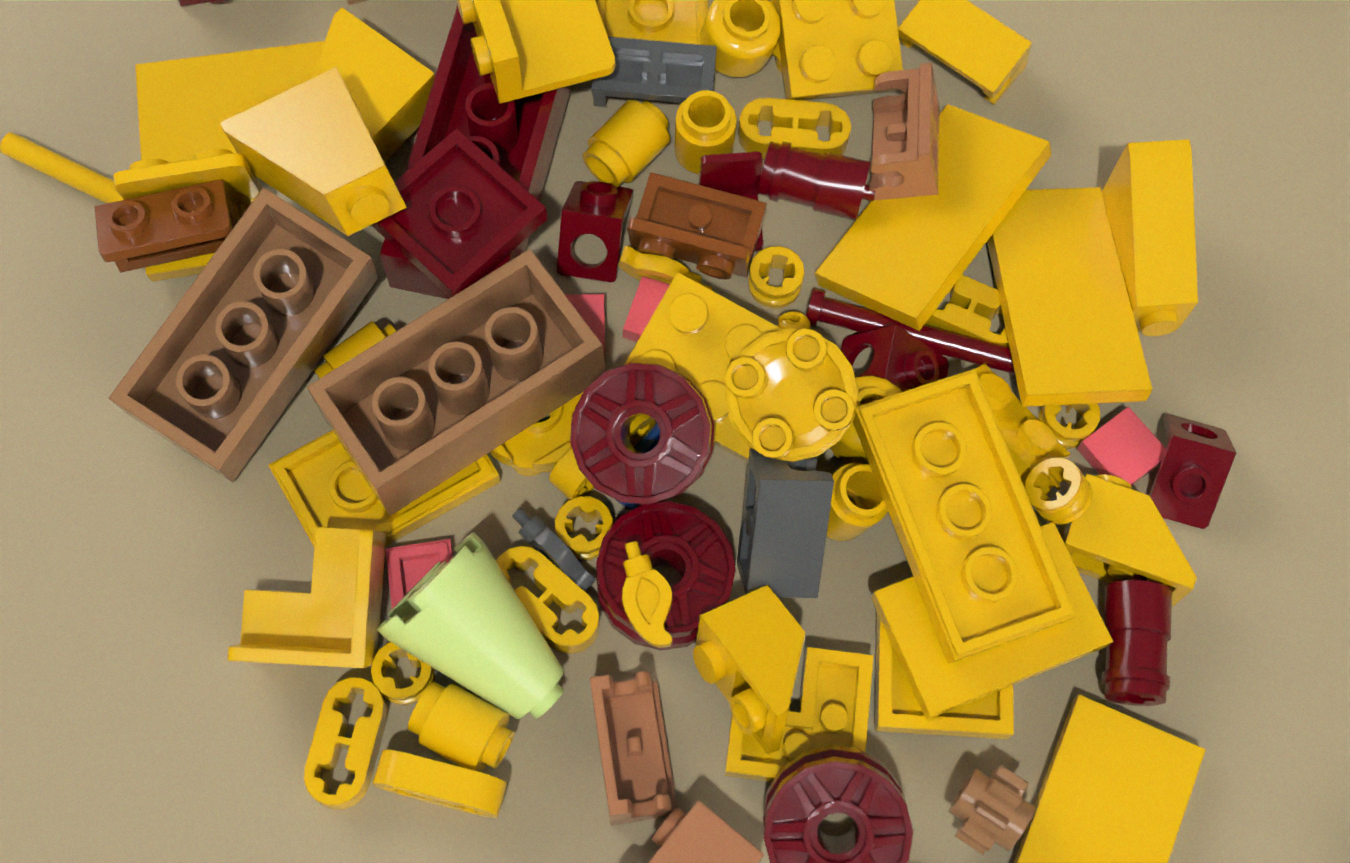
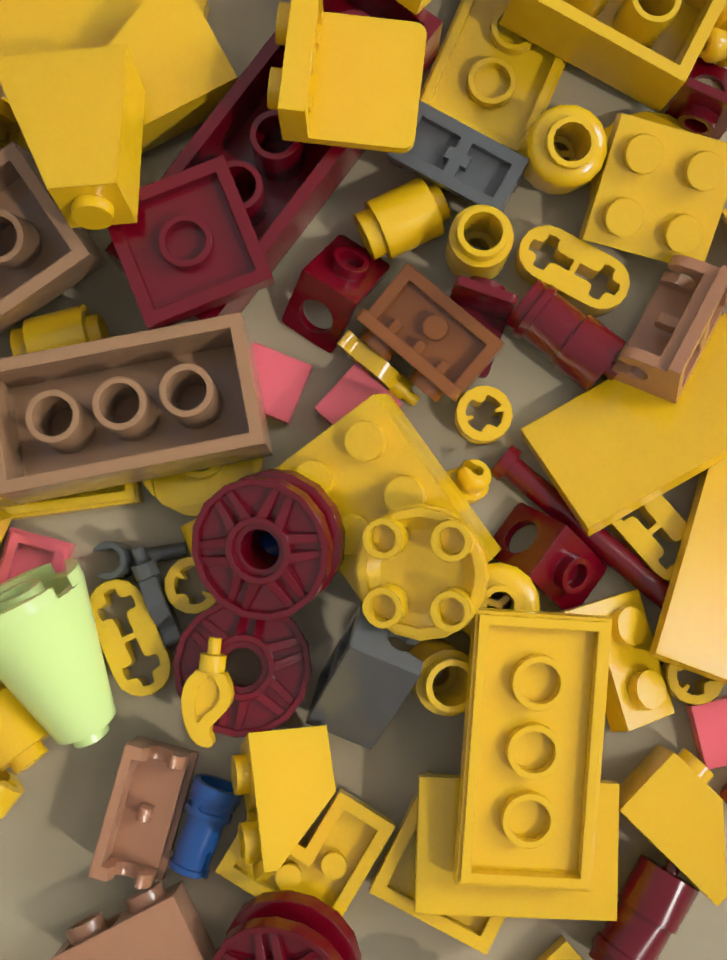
camera: 25 degrees right, 15 degrees up
yellow bush [1024,458,1093,524] -> none
none -> dark grey hand [93,541,187,579]
none -> blue pin [168,774,243,879]

